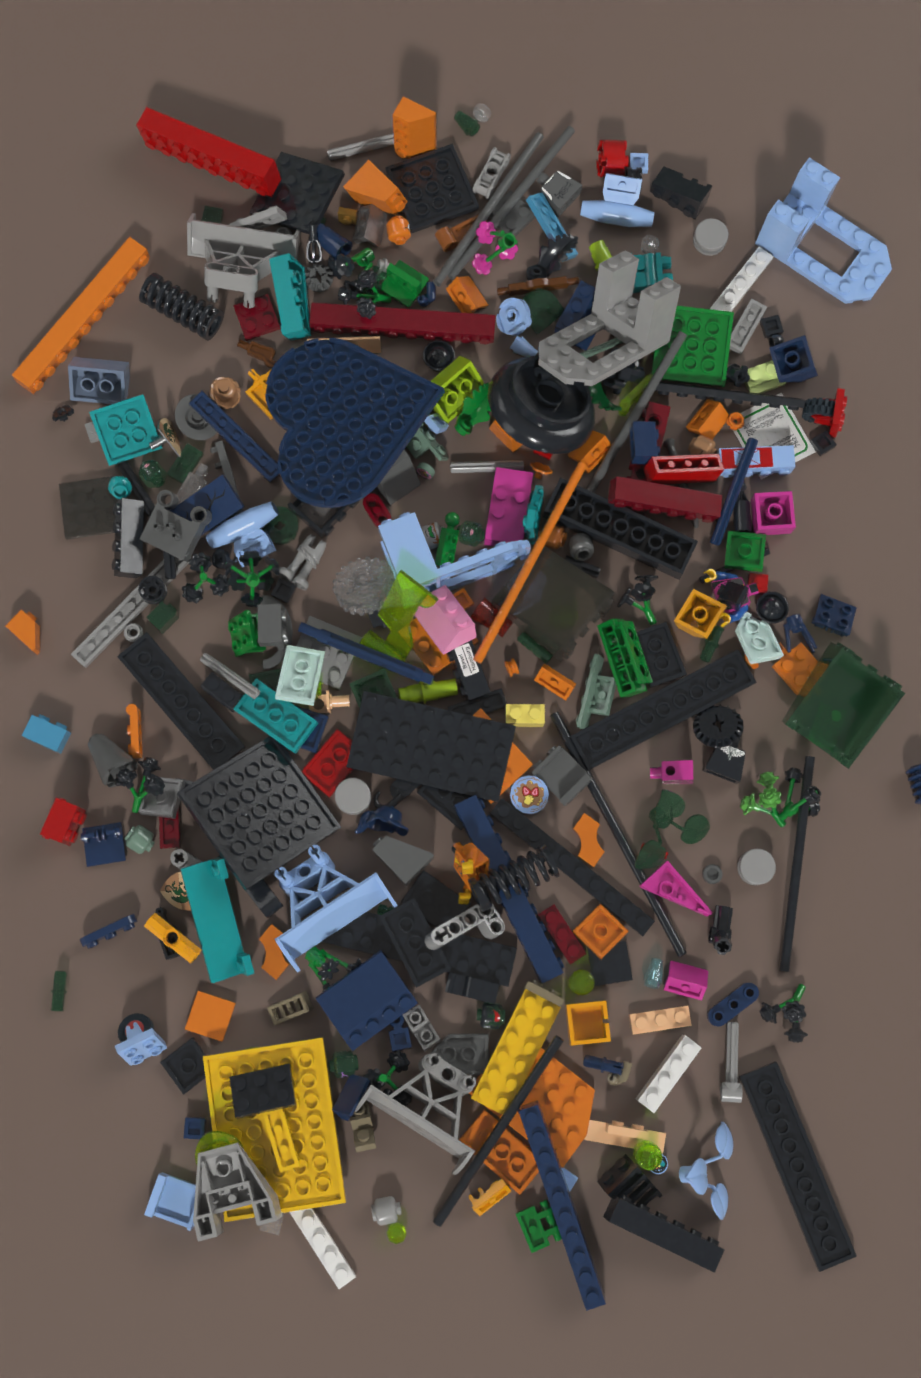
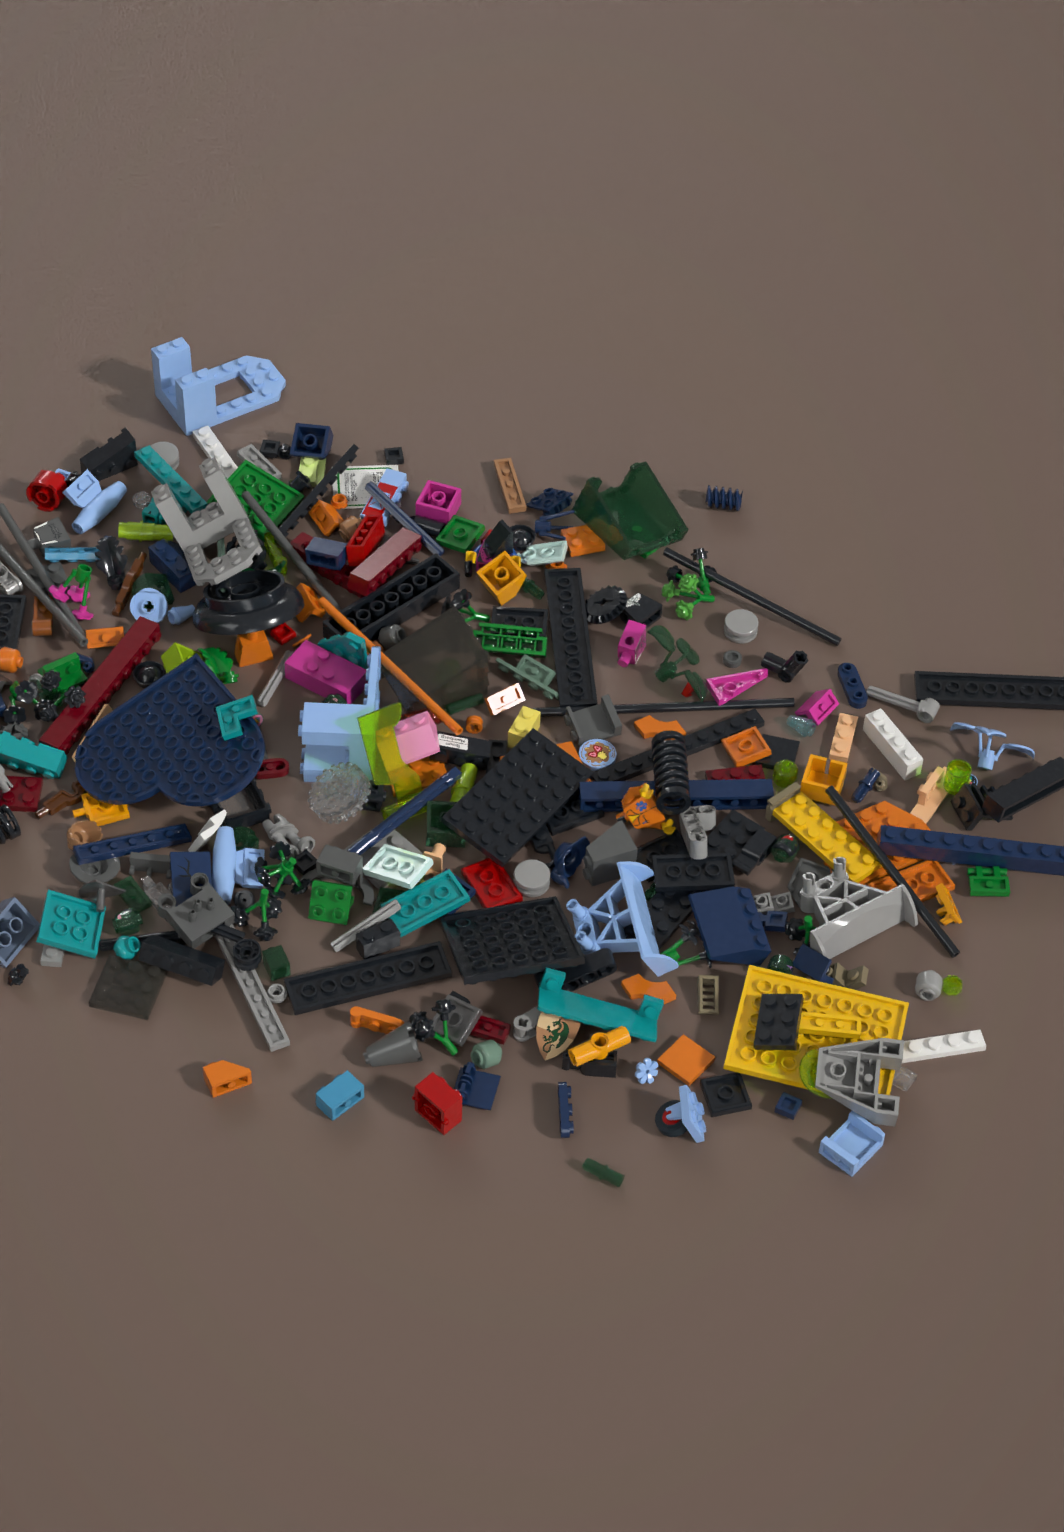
camera: 65 degrees left, 30 degrees down
black plant [759,984,808,1043] -> none
plate [802,388,848,438] -> none
none -> teal plate [134,445,208,514]
none -> white slope [188,809,227,852]
none -> teal plate [216,695,258,741]
none -> medium nougat plate [494,458,526,514]
none -> light blue plant [635,1058,658,1084]

